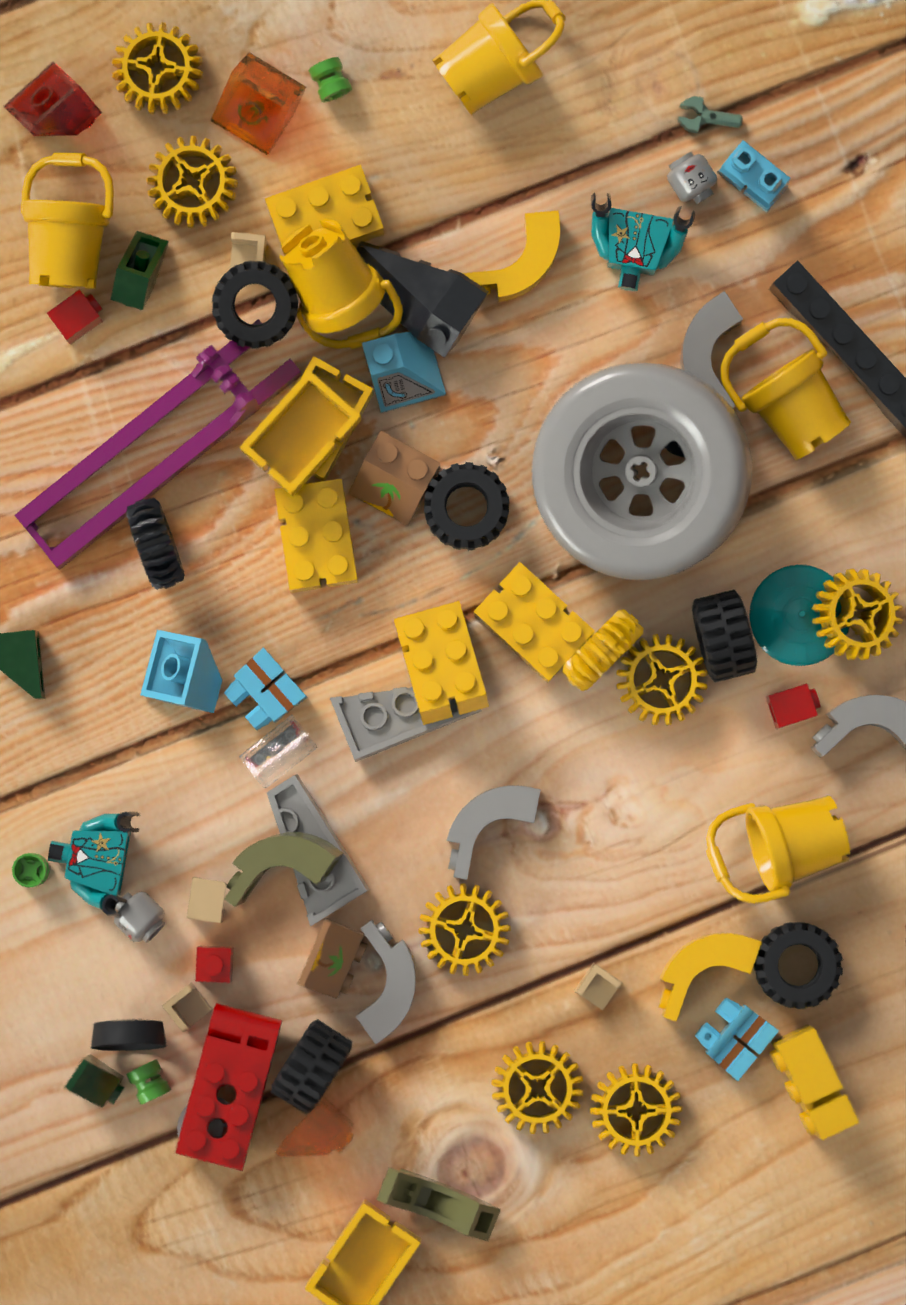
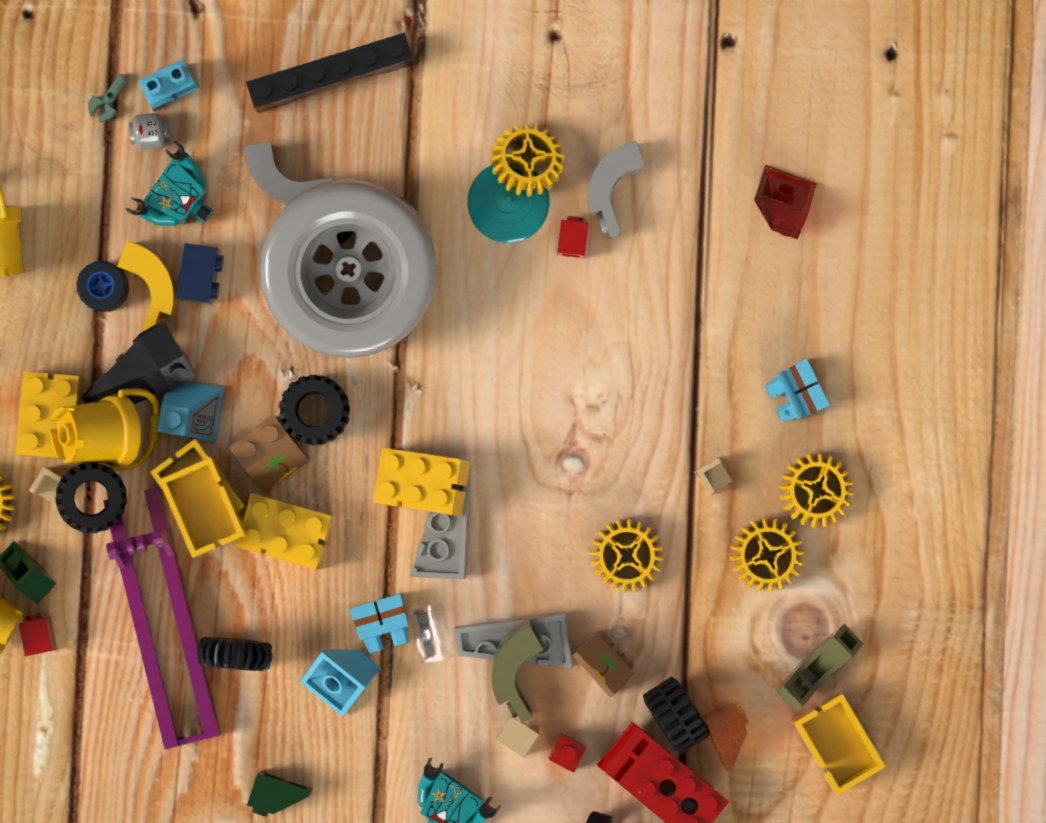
camera: 65 degrees left, 0 degrees up
light grey head [114,892,165,943] -> none
tan panel [162,983,213,1032] -> none
light grey arch [356,920,416,1044] -> none
light grey arch [447,786,541,880] -> none
yellow piece [473,562,595,683] -> none
yellow gear [562,609,644,691] -> none
yellow gear [616,634,708,726] -> none
yellow arch [658,933,762,1022] -> none
black tyre [692,590,757,682] -> none
yellow piece [706,795,850,904] -> none
yellow piece [721,318,851,460] -> none
black tyre [754,922,843,1009] -> none
yellow piece [769,1024,859,1140] -> none
none -> black wheel [76,261,129,312]
none -> dark blue brick [176,243,224,305]

